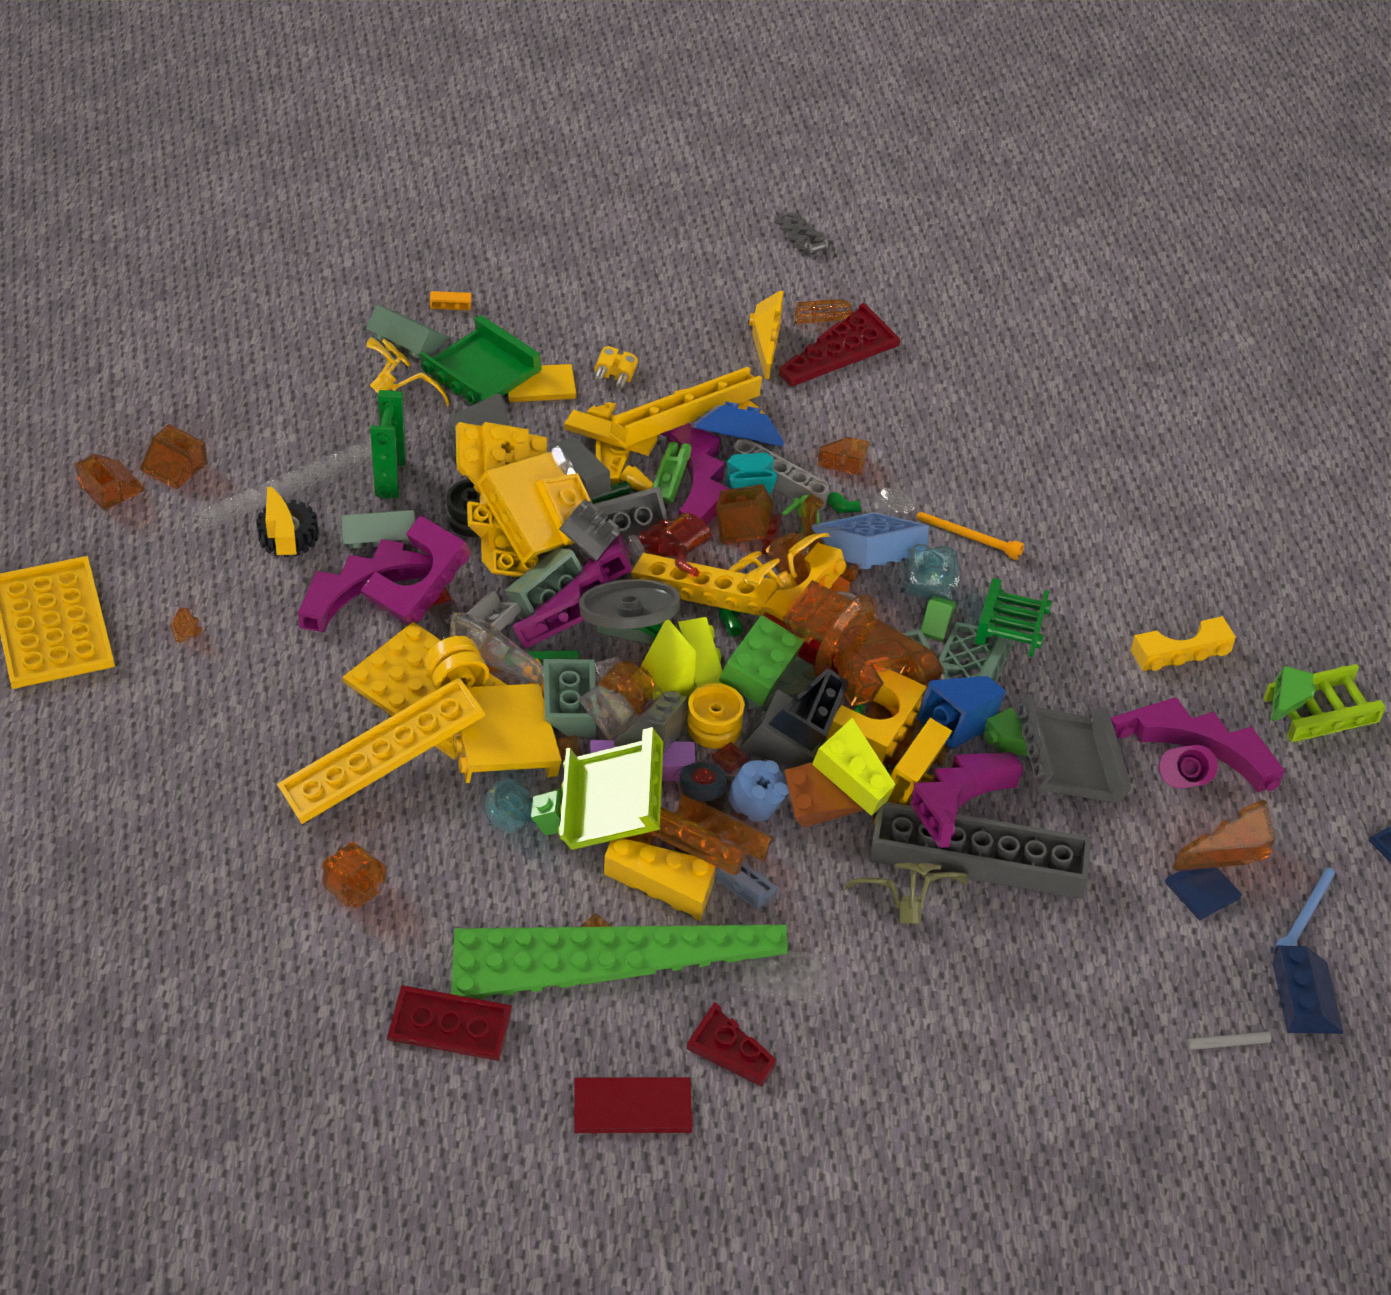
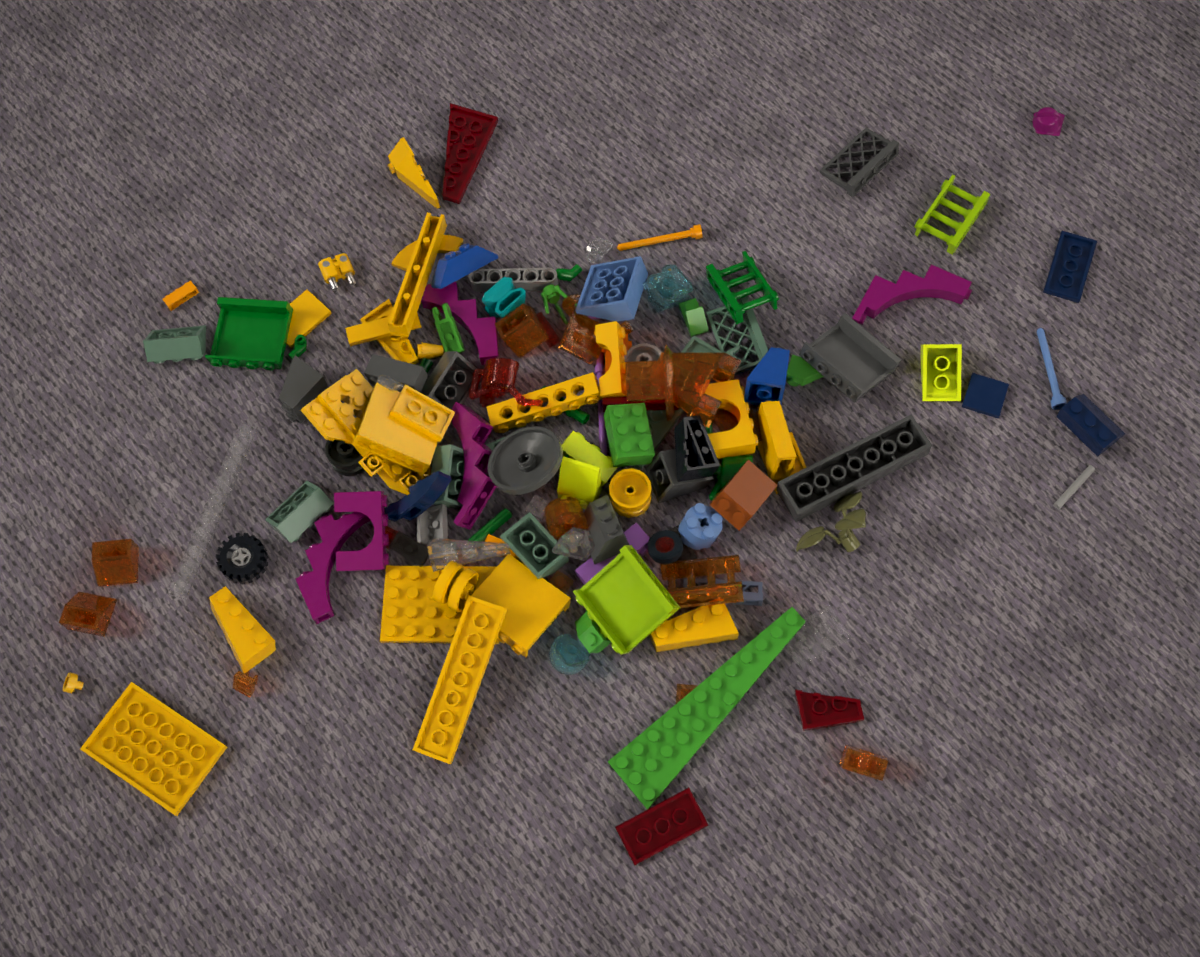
camera: 30 degrees left, 20 degrees up
yellow slope [266,487,297,555] -> none
clear orange brick [322,842,387,908] -> none
yellow plant [366,337,449,407] -> none
green fence [370,390,407,499] -> none
dark grey hinge [559,499,621,561] -> none
dark red tile [574,1077,692,1133] -> none
yellow tile [587,402,616,421] -> none
clear tile [627,534,645,565] -> none
clear red tile [712,742,748,774] -> none
yellow plant [728,533,830,590] -> none
flat silver piece [774,213,828,258] -> none
clear orange window [795,299,852,324] -> none
neon yellow wedge [812,718,896,816] -> none
clear orange slope [817,437,870,476] -> none
magenta arch [911,752,1023,848] -> none
yellow arch [1131,616,1236,671] -> none
magenta piece [1159,745,1218,789] -> none
clear orange wedge [1172,799,1276,871] -> none
bright green slope [1271,666,1316,721] -> none
none -> yellow tile [62,672,84,694]
none -> yellow wedge [209,586,276,674]
none -> green arm [287,335,307,360]
none -> dark blue slope [385,471,452,522]
none -> dark grey fence [820,128,899,197]
none -> clear orange brick [839,744,888,781]
none -> neon yellow slope [920,344,962,401]

